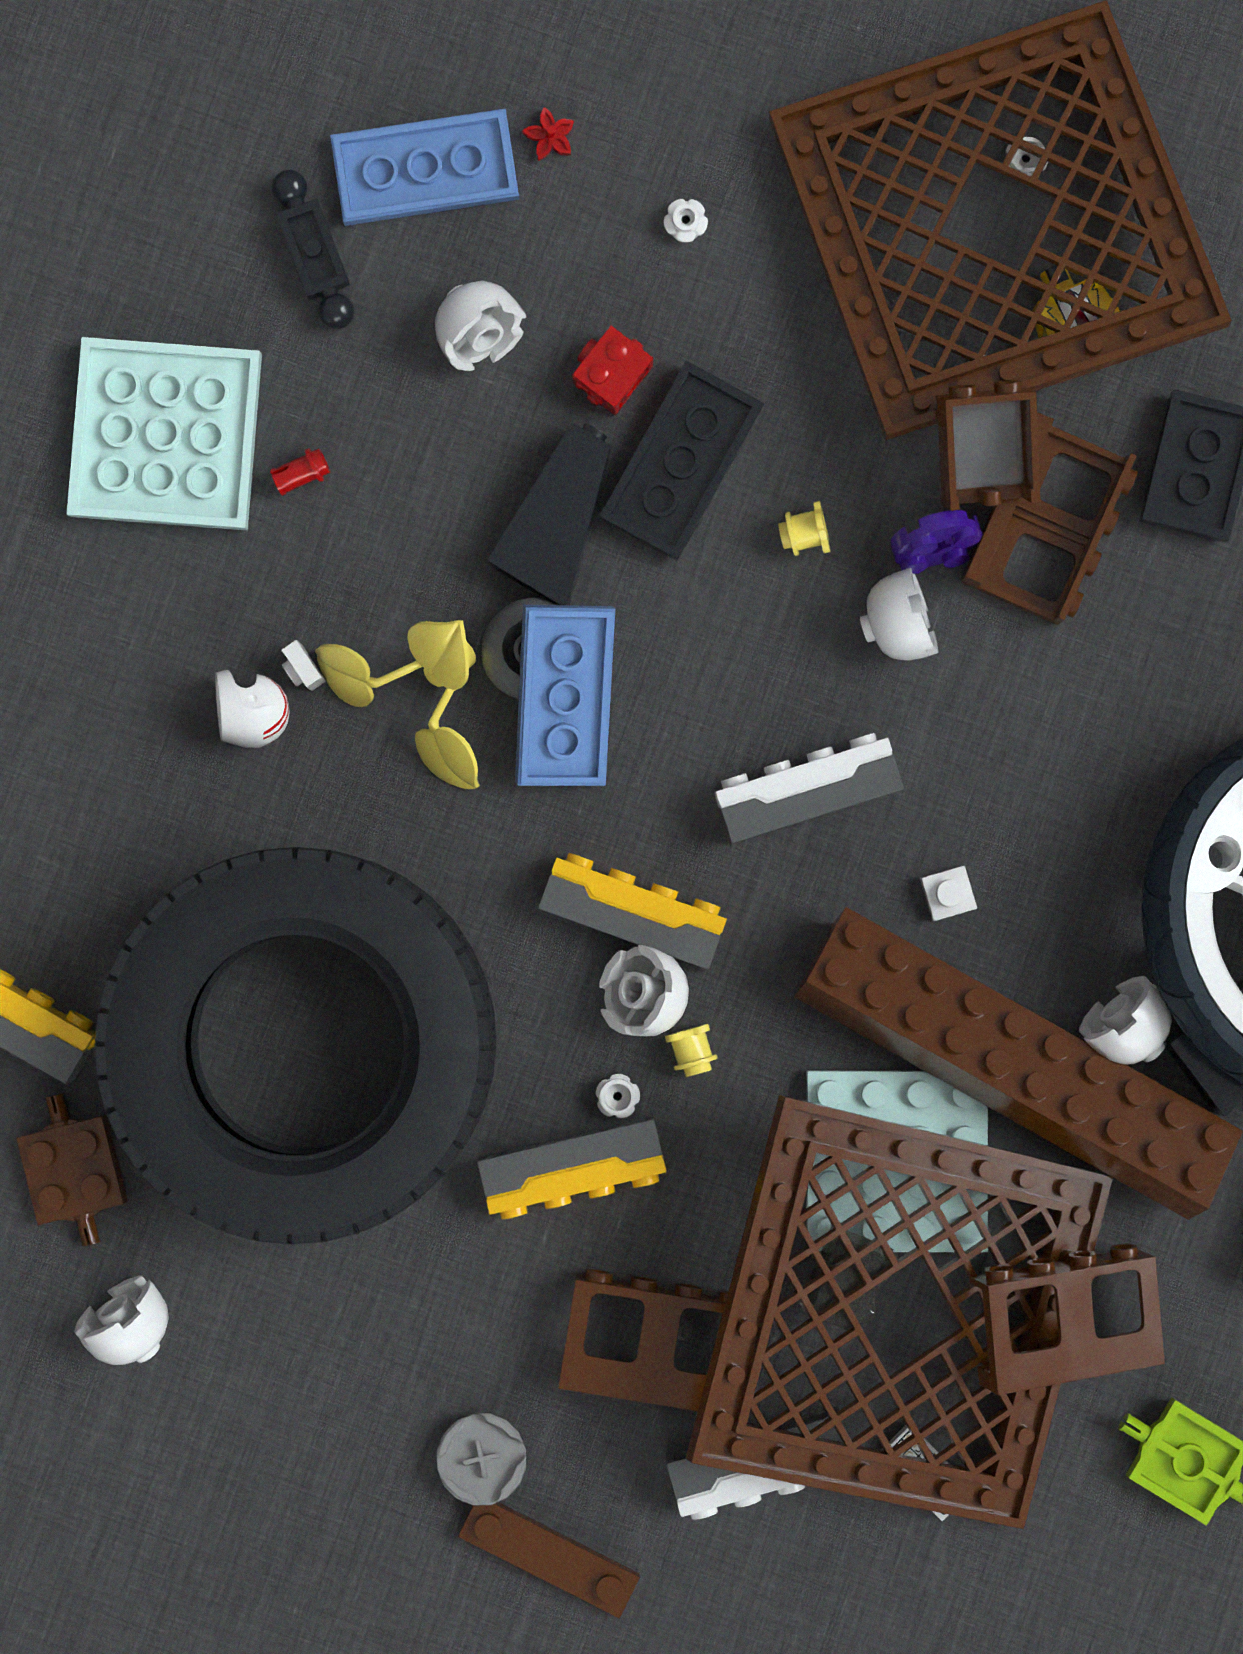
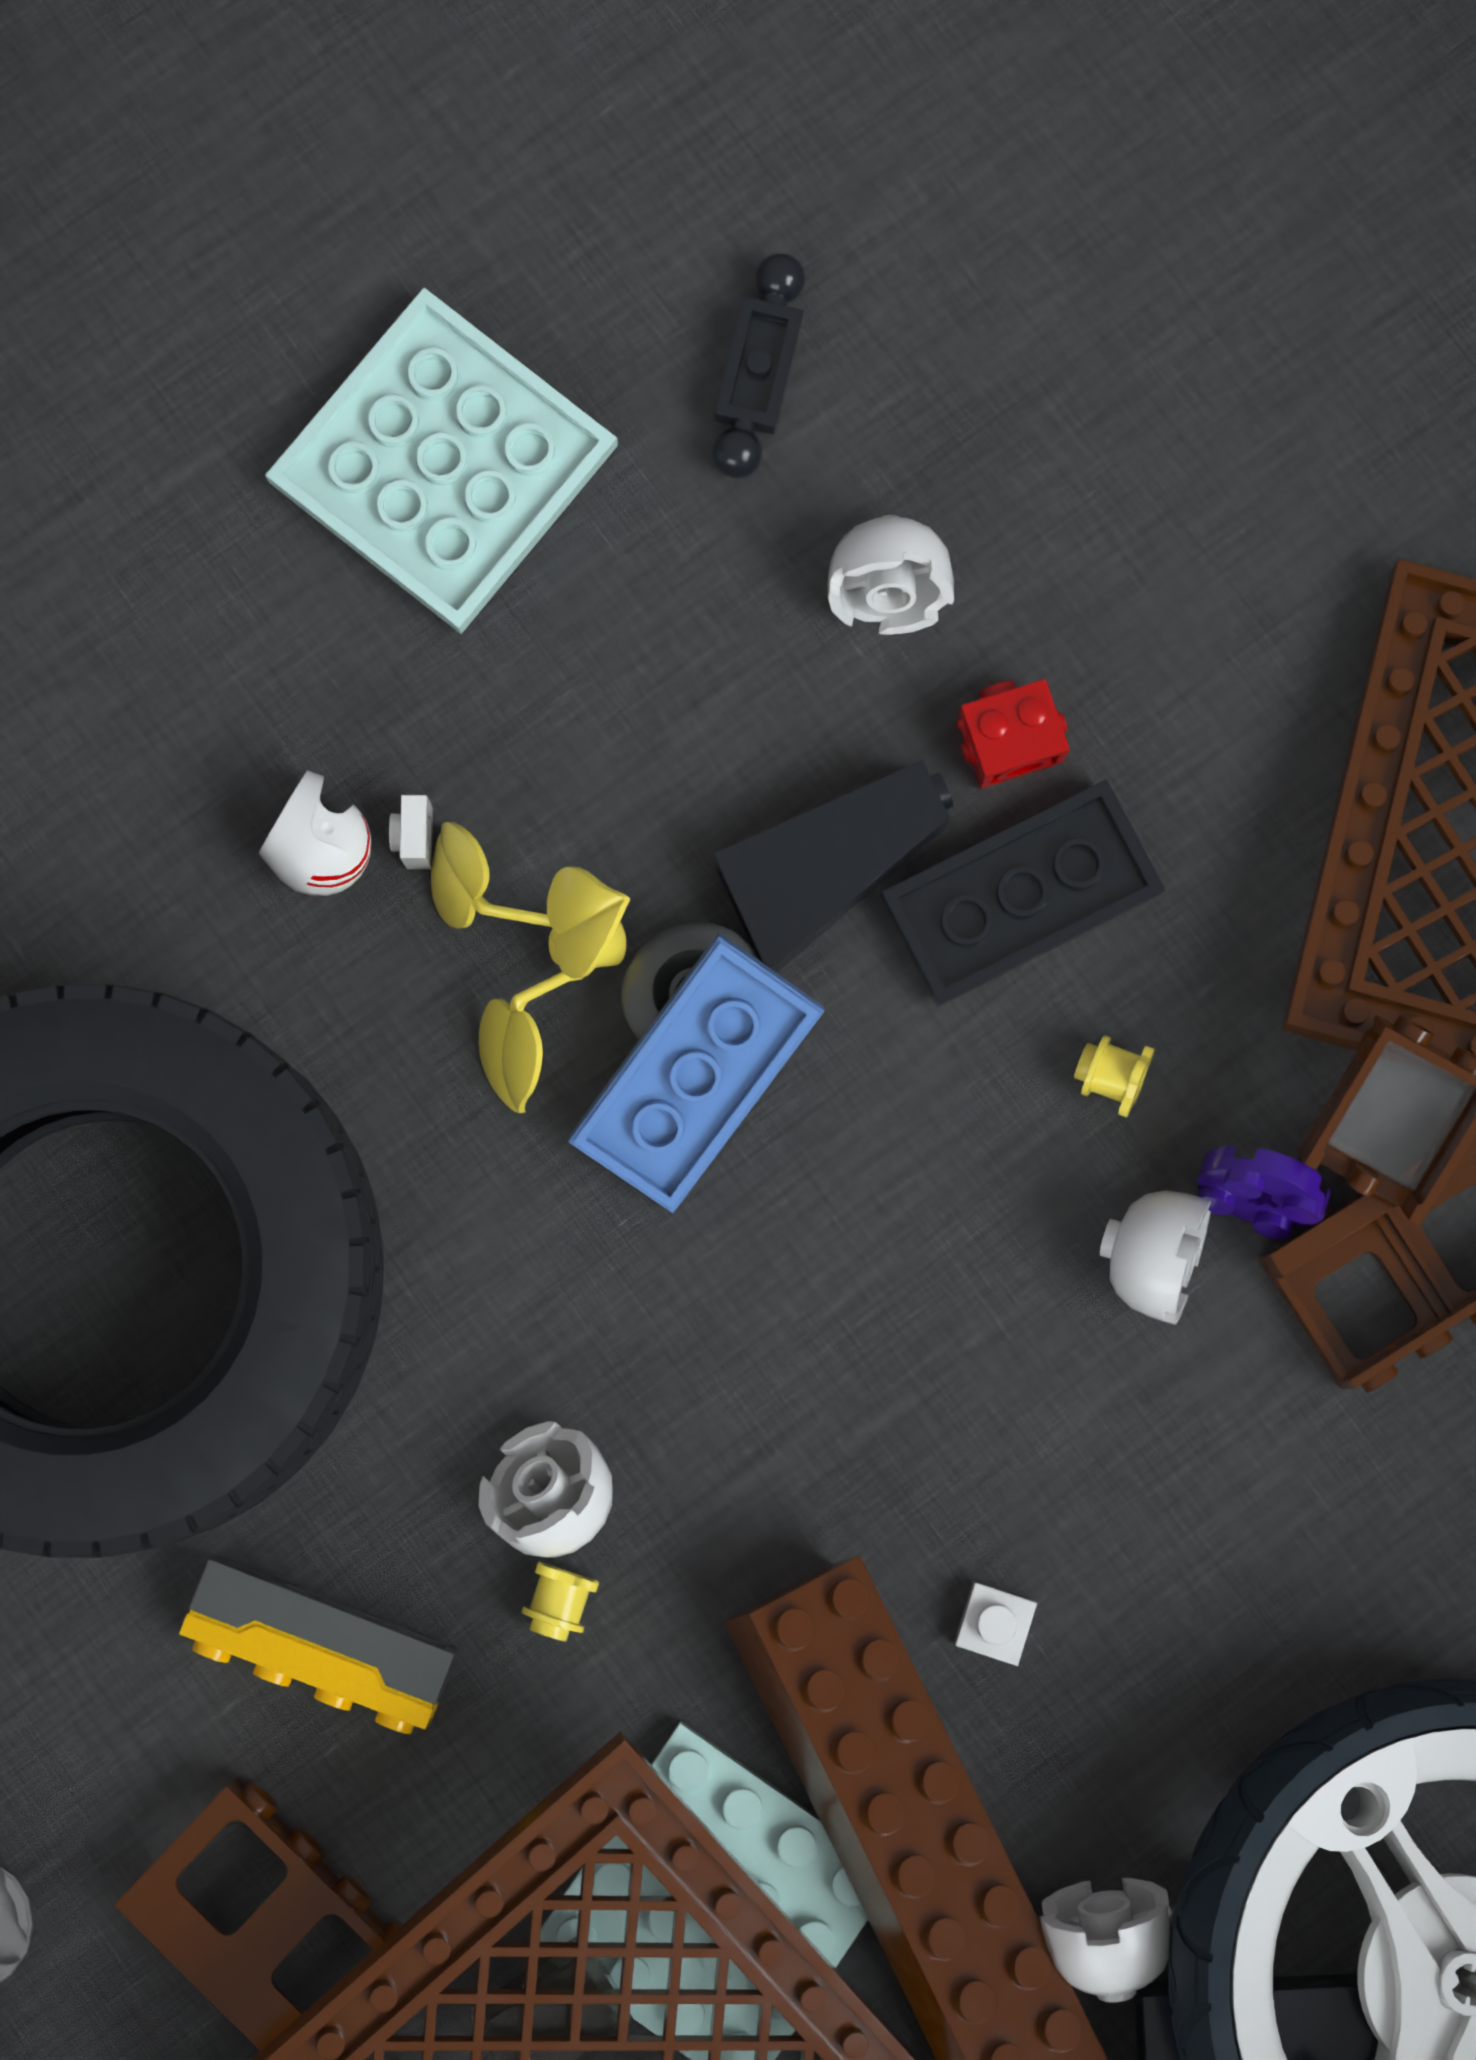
camera: 30 degrees right, 5 degrees down
red pin [270,448,331,496] -> none
medium blue tile [330,109,519,226] -> none
red plant [522,107,574,161] -> none
piece [538,853,727,970] -> none
white plate [596,1074,640,1118] -> none
white plate [664,199,708,242] -> none
piece [714,733,904,845] -> none

